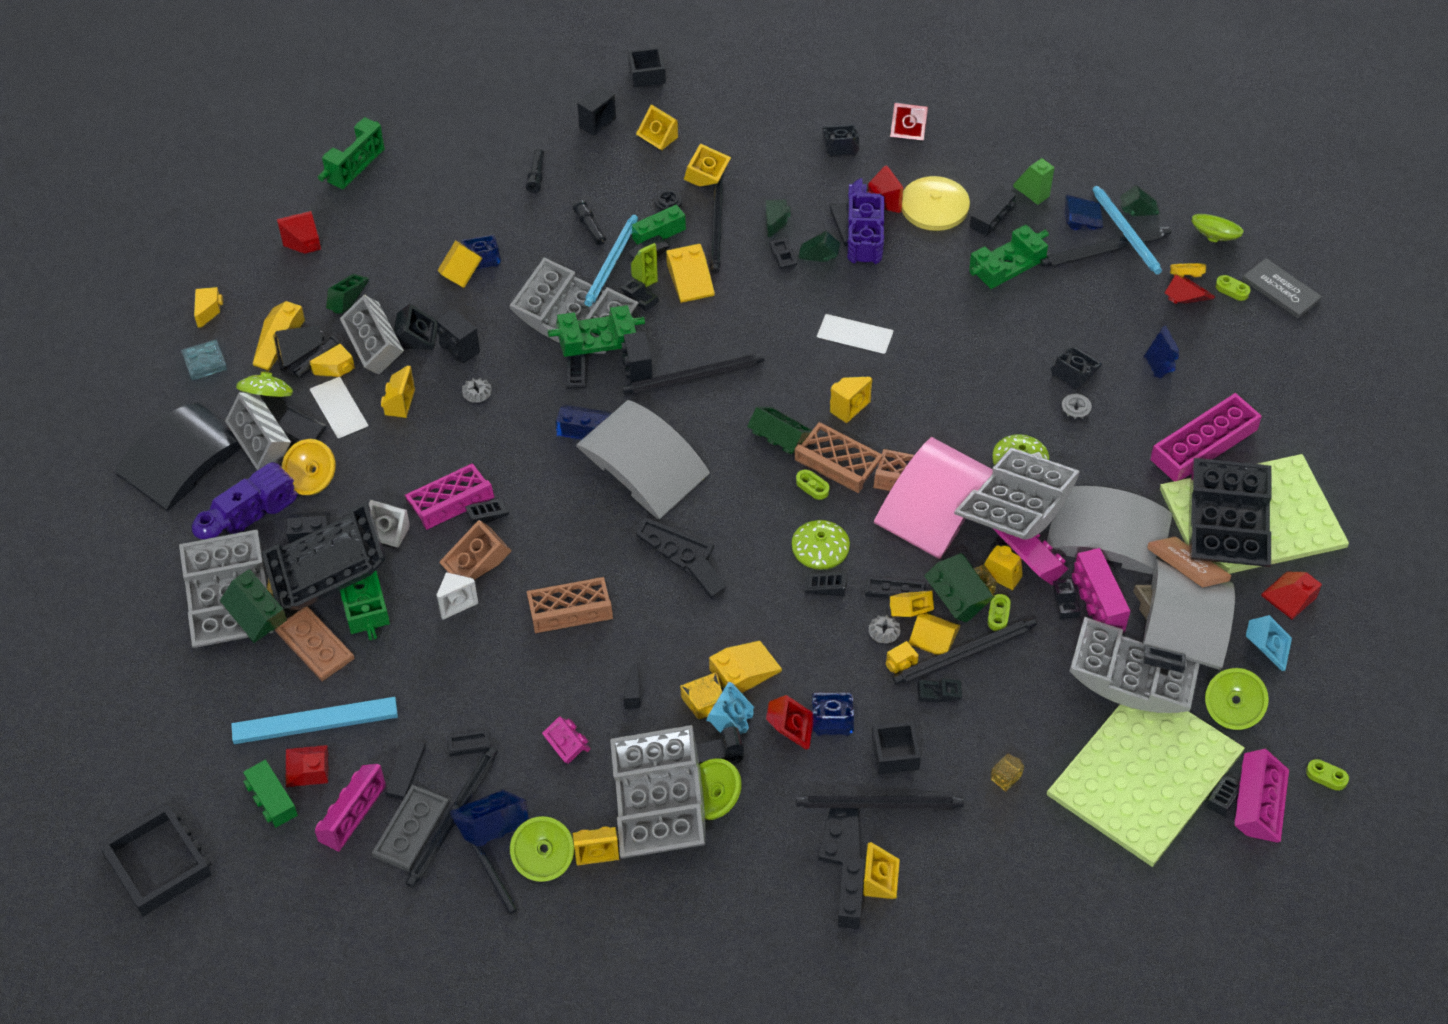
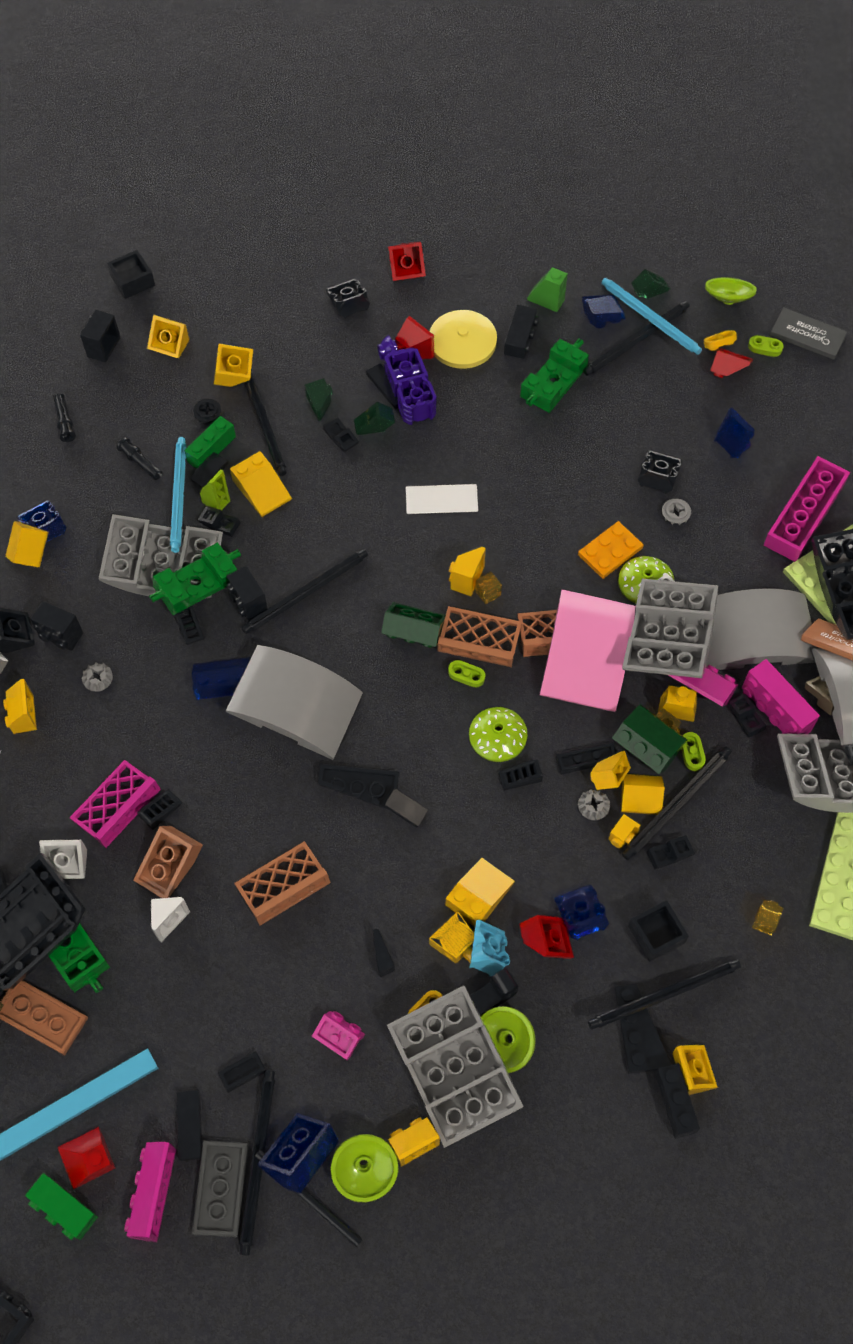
camera: 20 degrees left, 10 degrees up
none -> clear yellow brick [475,571,502,605]
none -> light orange plate [578,521,644,579]

